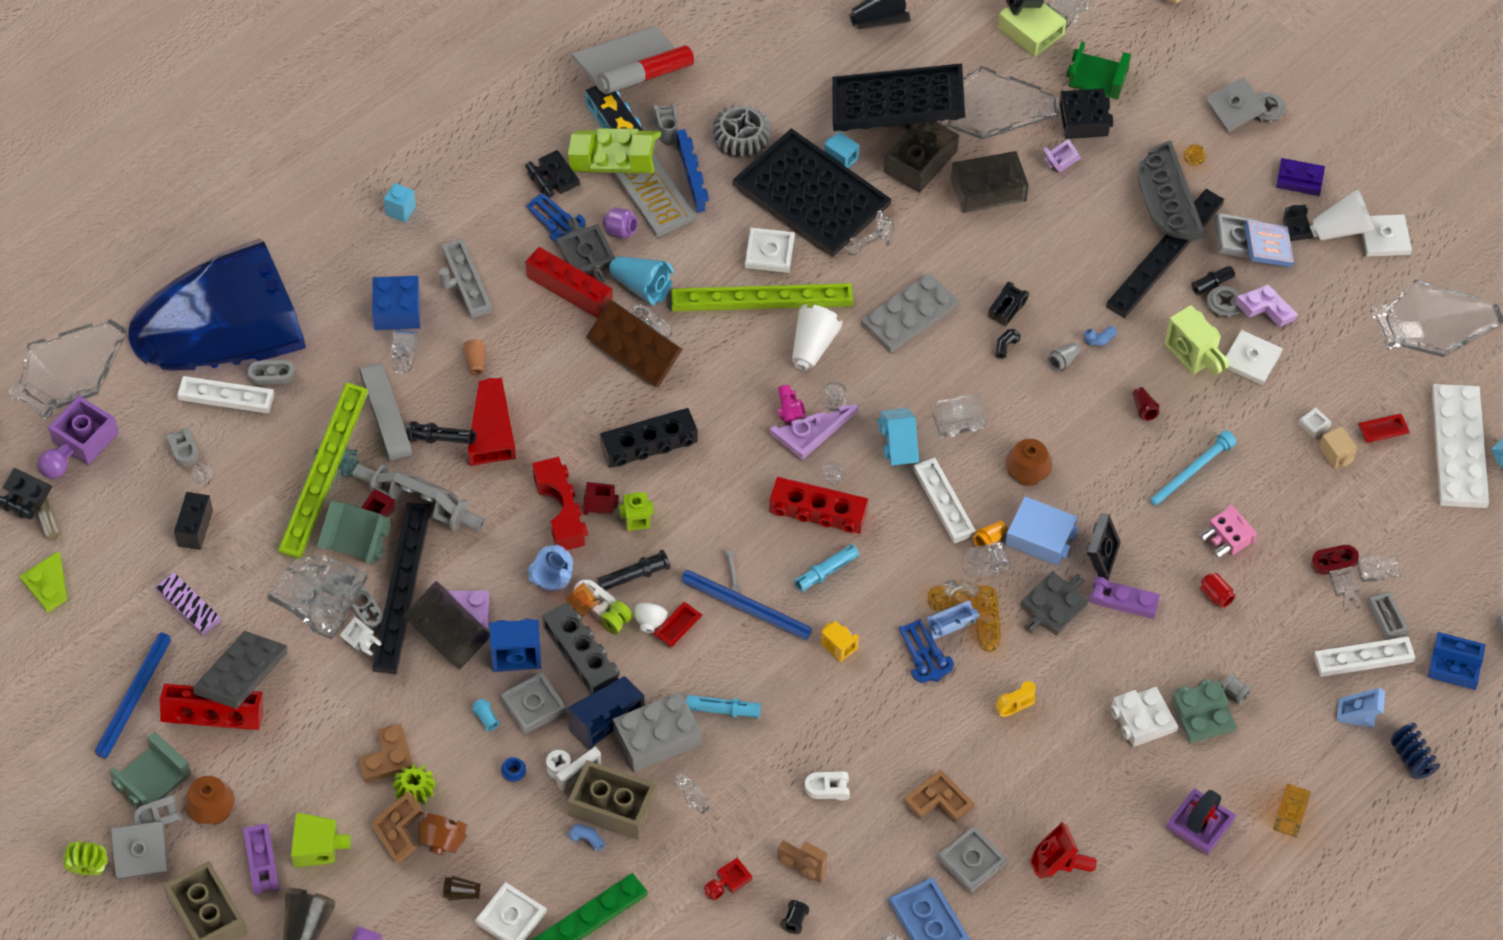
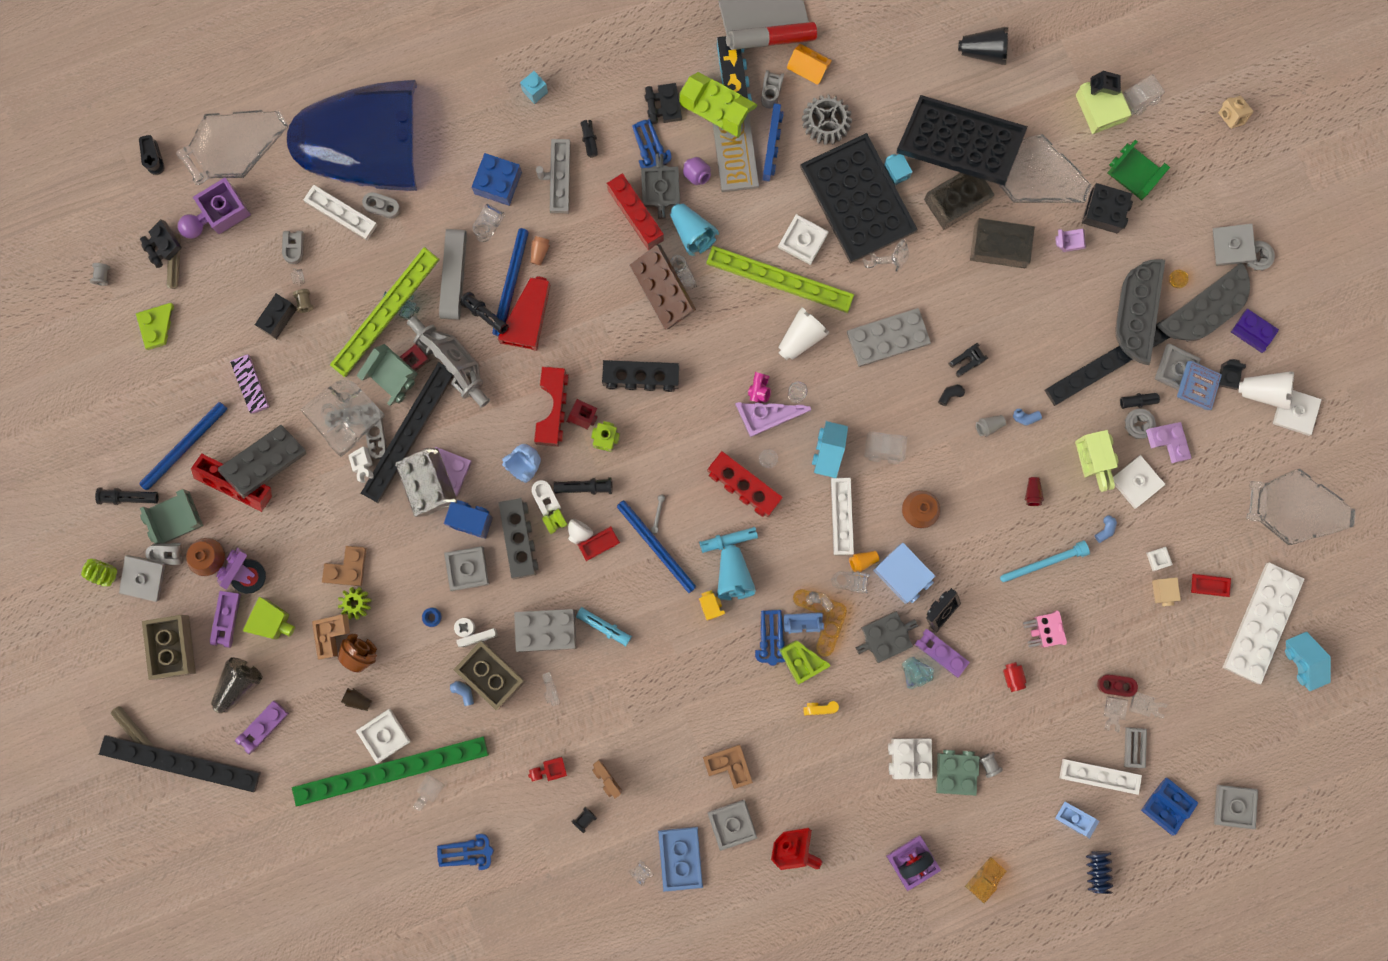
camera: 20 degrees right, 25 degrees up
medium azure pin [472,699,500,731] -> none
clear orange plate [565,582,600,617] -> none
dark blue wedge [568,676,645,750] -> none
white plate [804,771,850,801] -> none
none -> black pin [95,487,159,505]
none -> plate [216,547,266,594]
none -> dark tan bush [293,289,314,313]
none -> blue axle [492,228,529,336]
none -> black axle [580,120,598,158]
none -> medium azure cone [717,545,756,600]
none -> lime wing [779,640,830,684]
none -> light orange panel [787,44,832,85]
none -> clear light blue rock [902,657,934,689]
none -> medium blue arm [1095,515,1117,543]
none -> dark grey plate [1157,263,1250,342]

